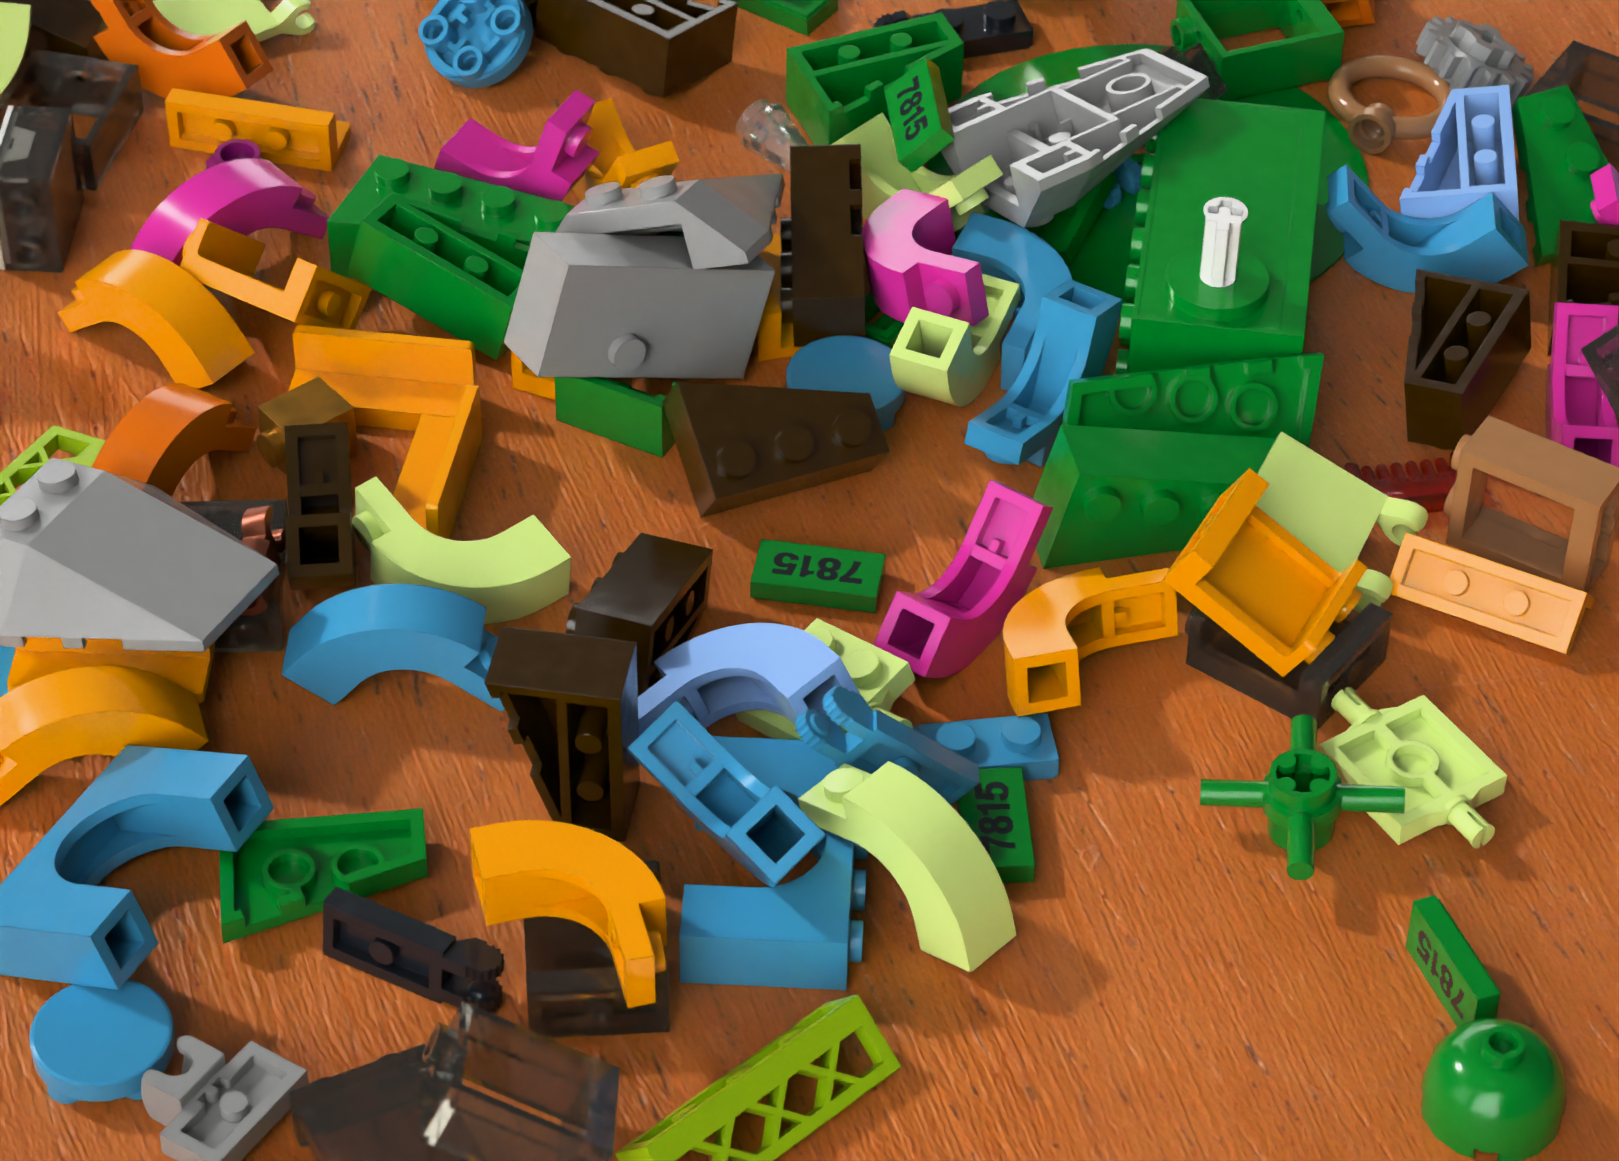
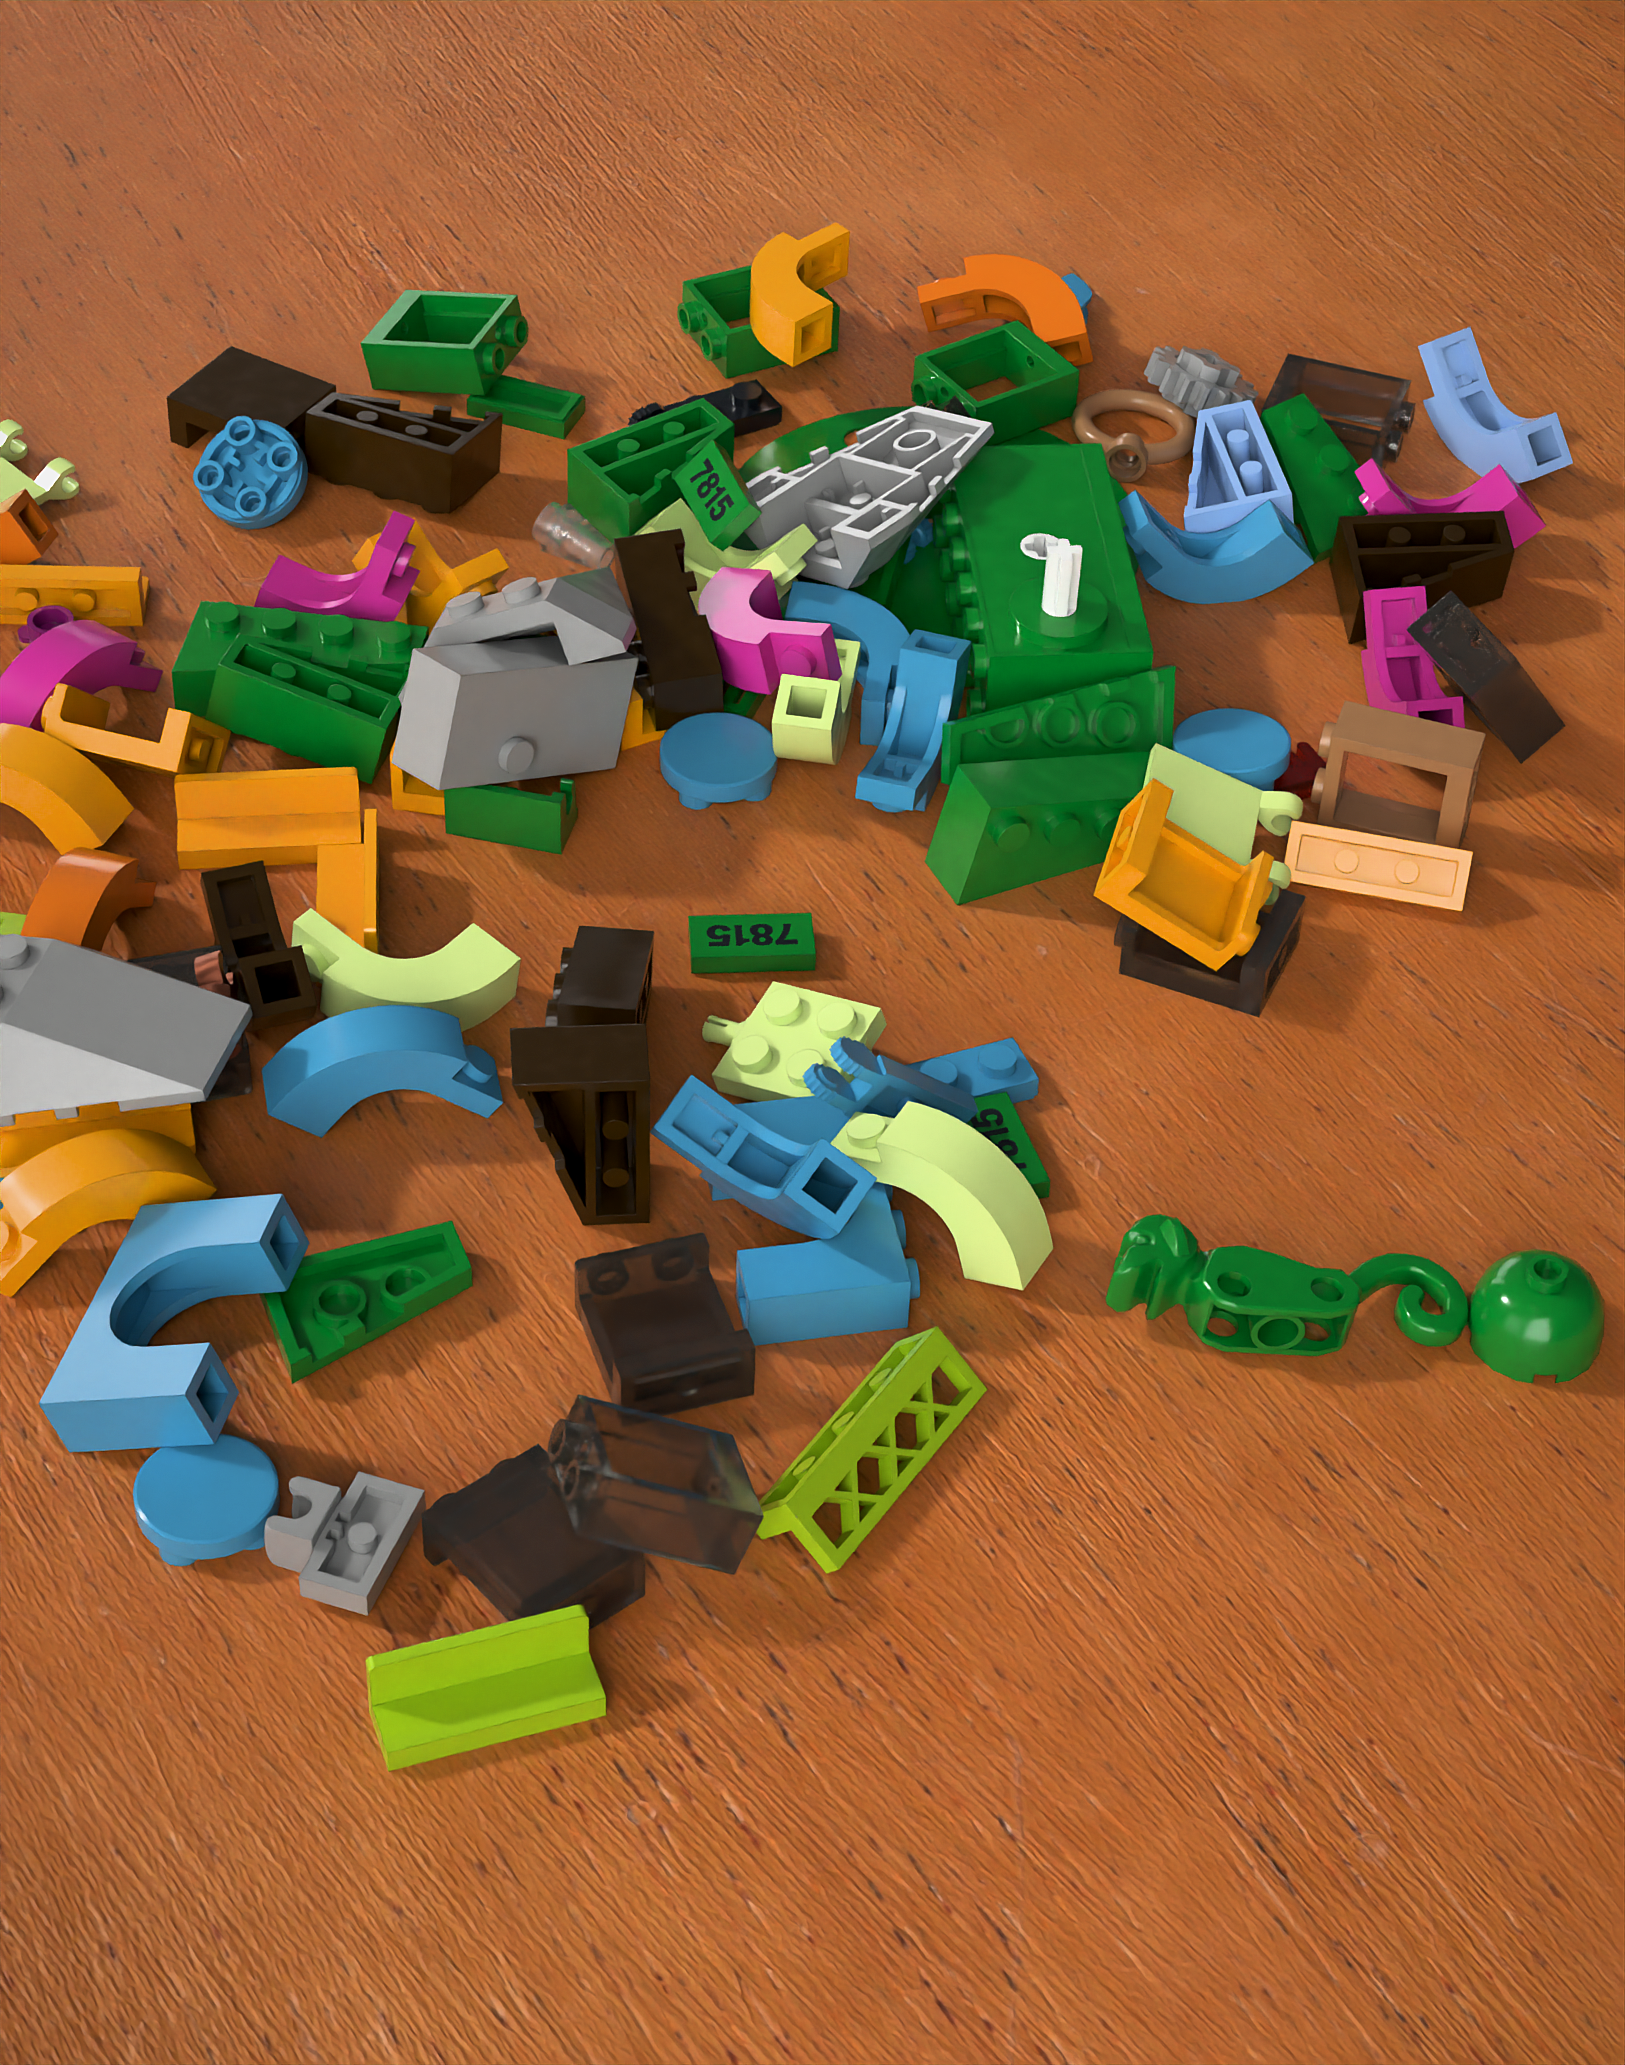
camera: 15 degrees left, 0 degrees up
pearl gold brick [256,376,358,475] -> none
black hinge [323,886,504,1015] -> none
light orange arch [469,820,667,1008] -> none
light blue arch [638,623,860,736] -> none
dark brown wedge [662,382,889,518] -> none
dark pink arch [873,480,1053,678] -> none
light orange arch [1003,567,1178,717] -> none
green bar [1200,714,1405,880] -> none
yellowish green plate [1318,687,1507,848] -> none
dark brown wedge [1404,269,1531,450] -> none
green tile [1406,895,1501,1027] -> none
none -> green animal [1105,1214,1469,1356]
none -> dark azure tile [1172,708,1291,791]

